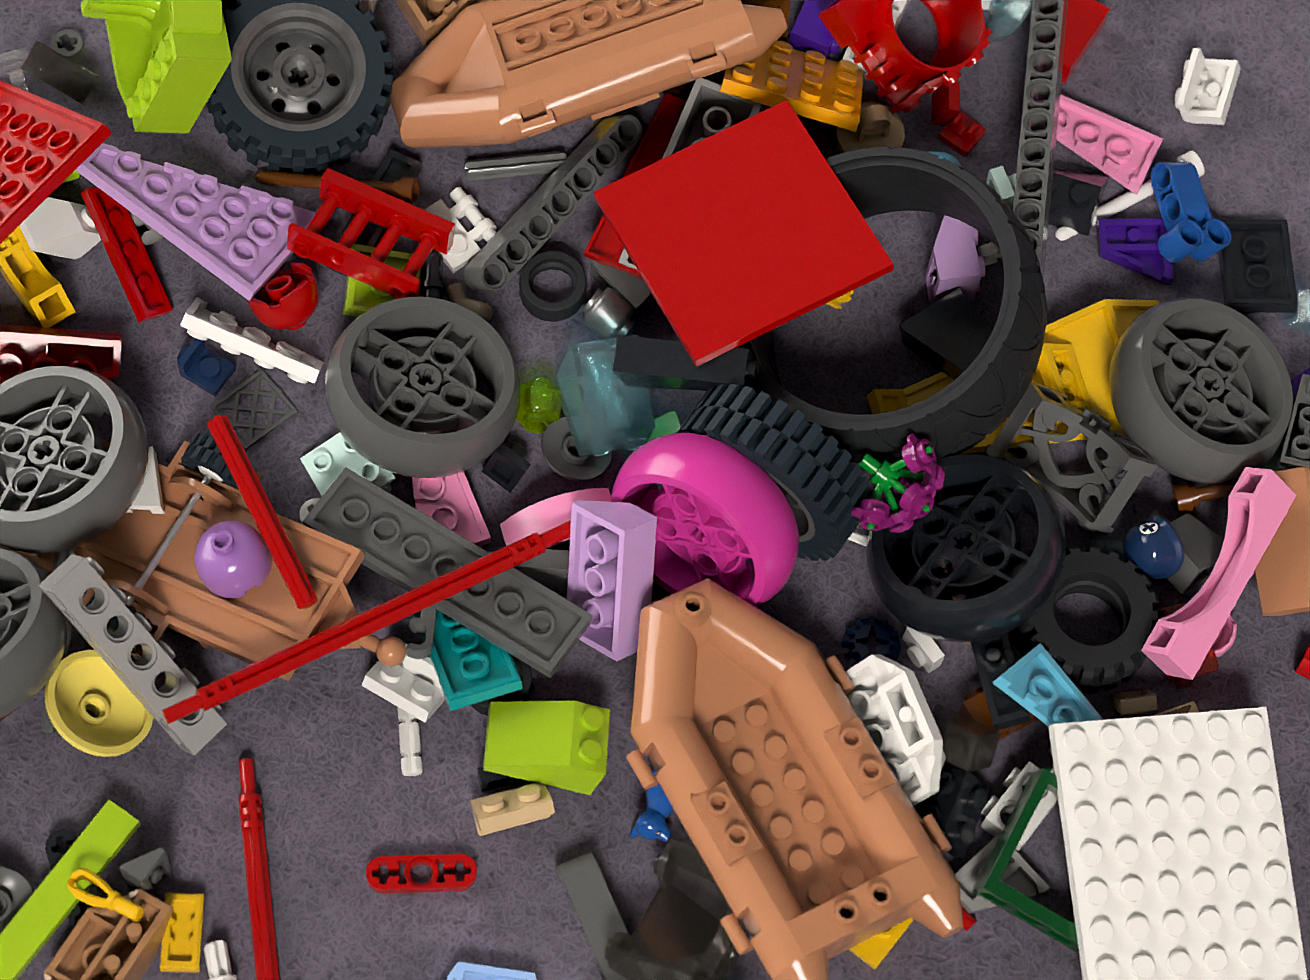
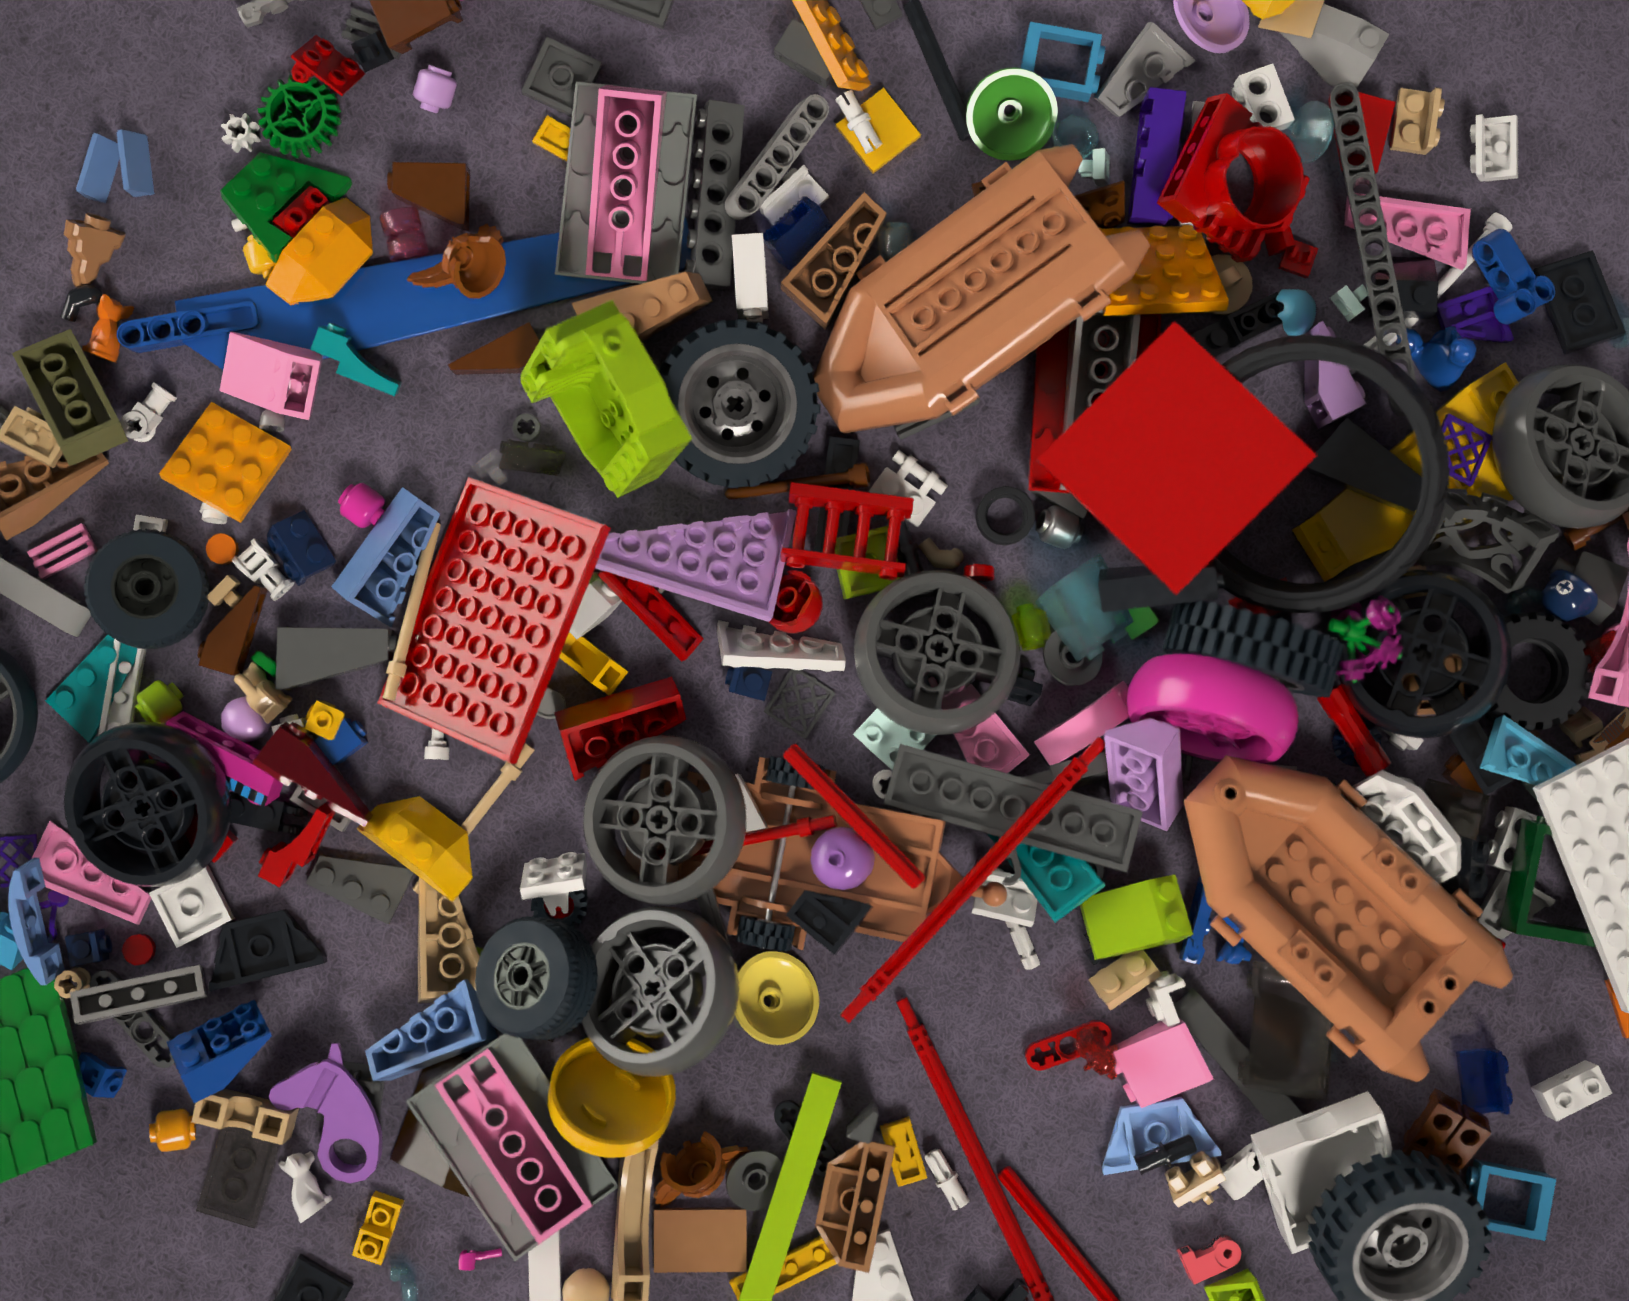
camera: 10 degrees left, 20 degrees up
light grey brick [39,554,227,756] -> none
yellow piece [67,868,144,922] -> none
dark grey beam [464,115,642,291] -> none
none -> red bar [657,815,837,859]
none -> black wing [786,890,873,955]
none -> red tile [964,564,995,581]
none -> clear red animal [1074,1026,1119,1080]
none -> bright pink slope [1108,1018,1214,1108]
none -> white bracket [1146,971,1186,1027]
none -> blue hinge [1179,876,1212,965]
none -> red axle [1317,684,1391,777]
none -> tan bracket [1390,87,1445,155]
none -> blue head [1396,326,1476,392]
none -> dark purple window [1441,413,1492,486]

